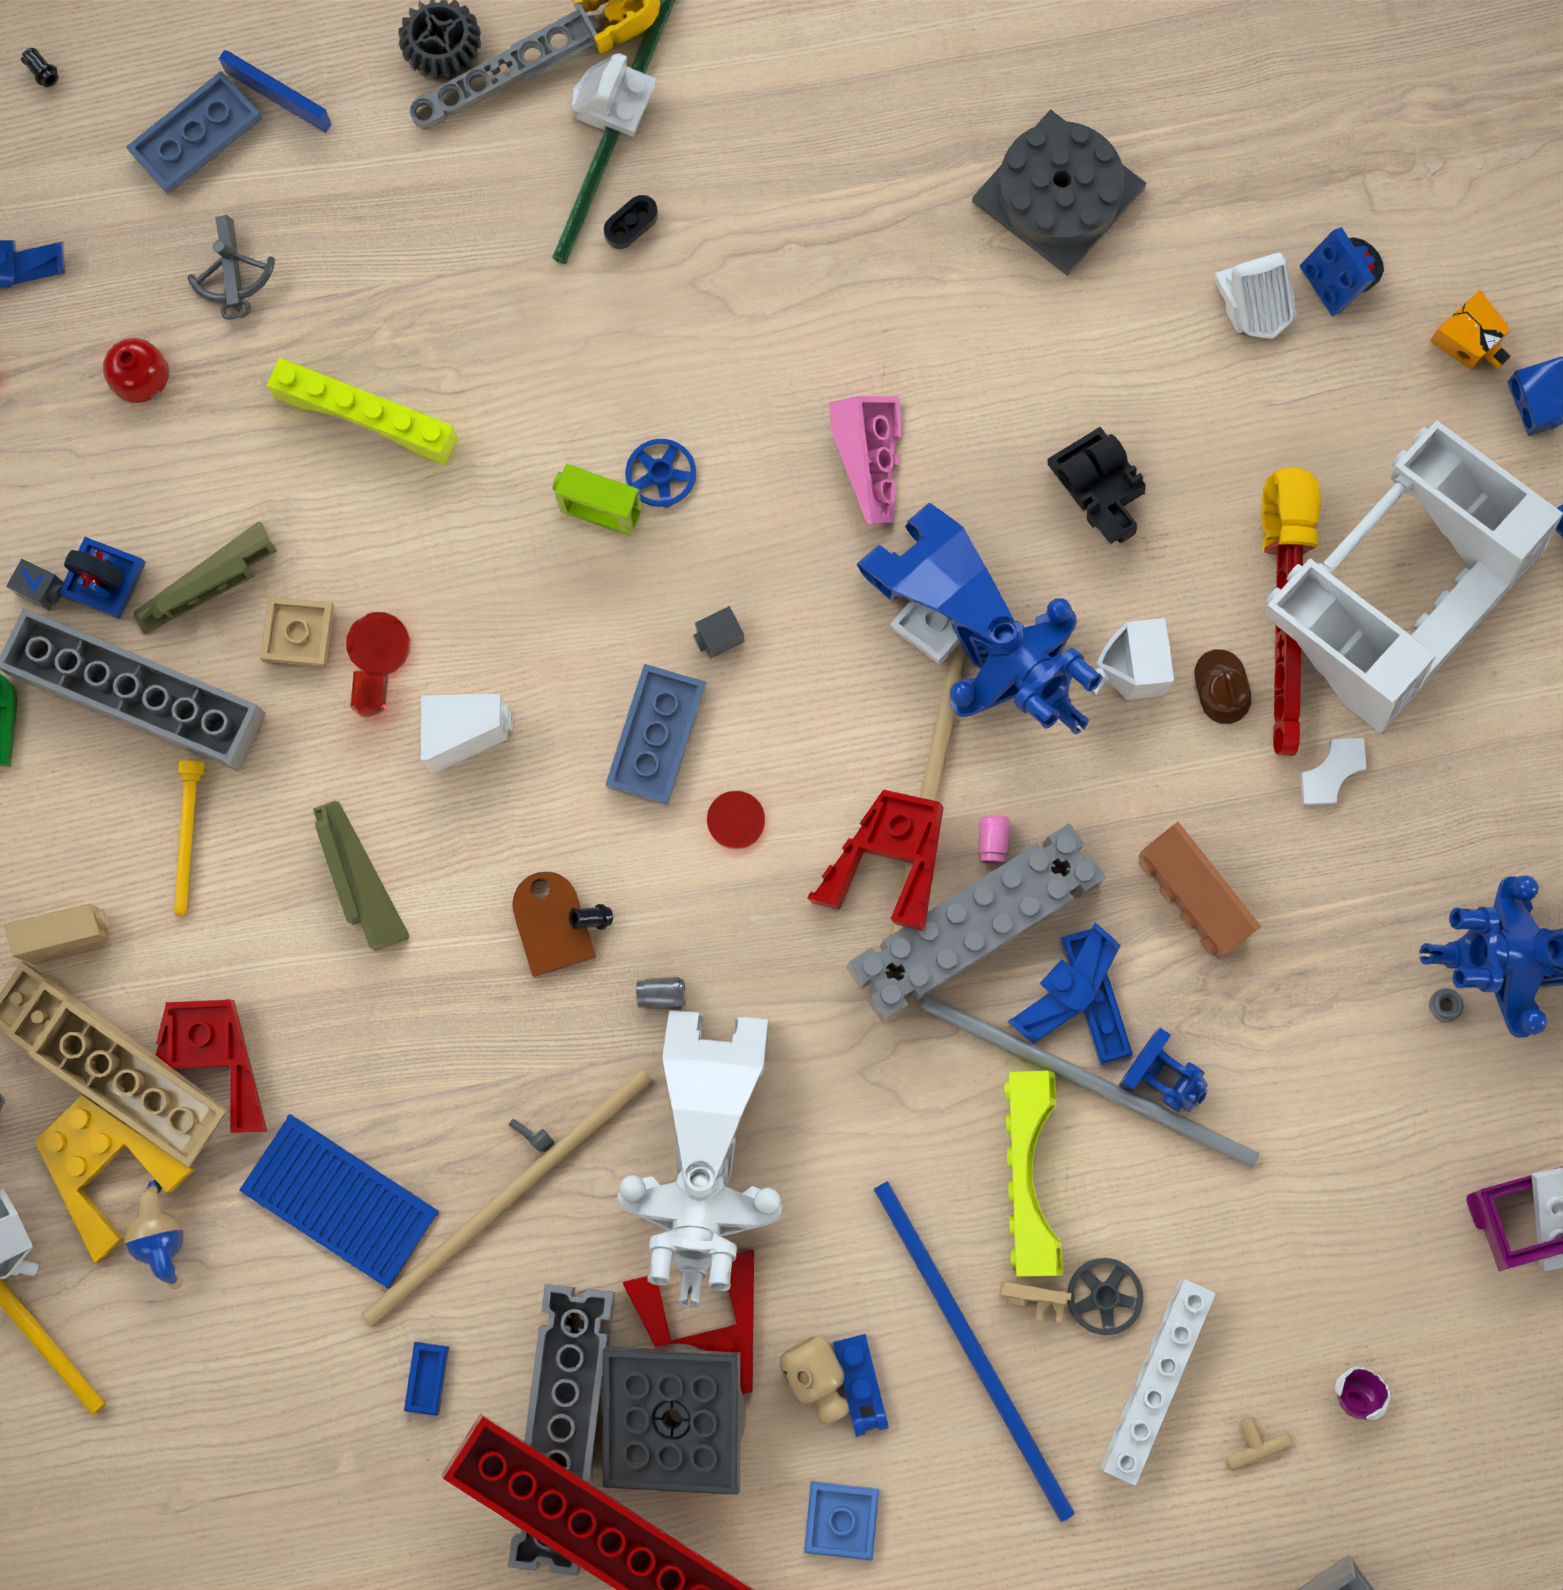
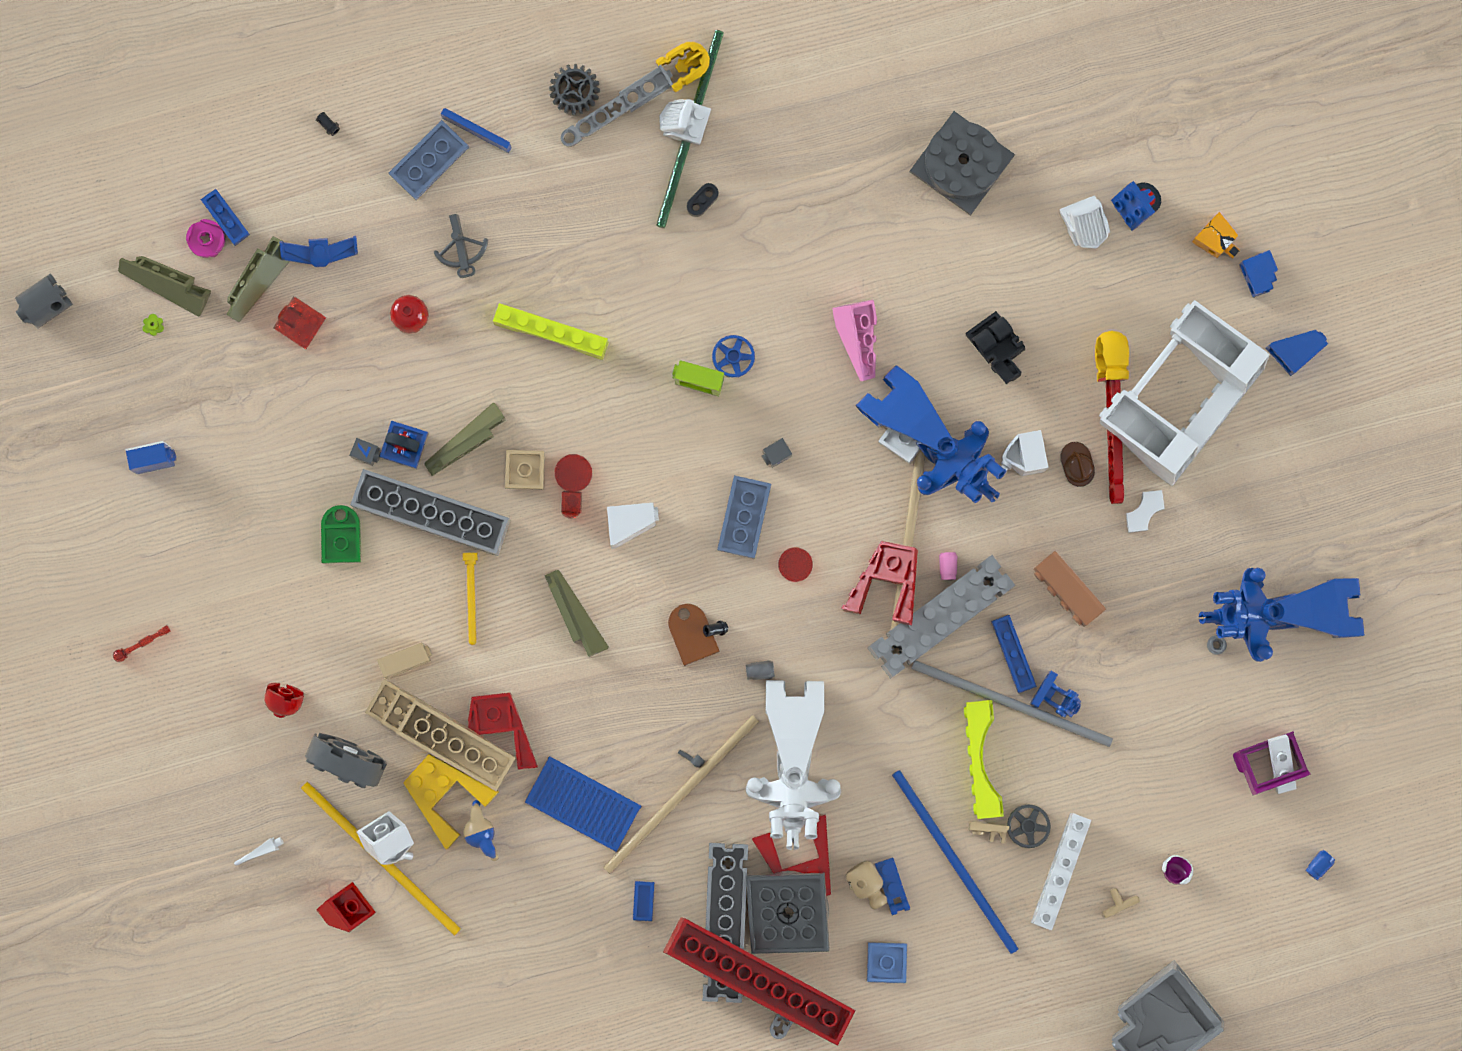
camera: 10 degrees left, 5 degrees up
blue plate [1008,923,1121,1044] -> none

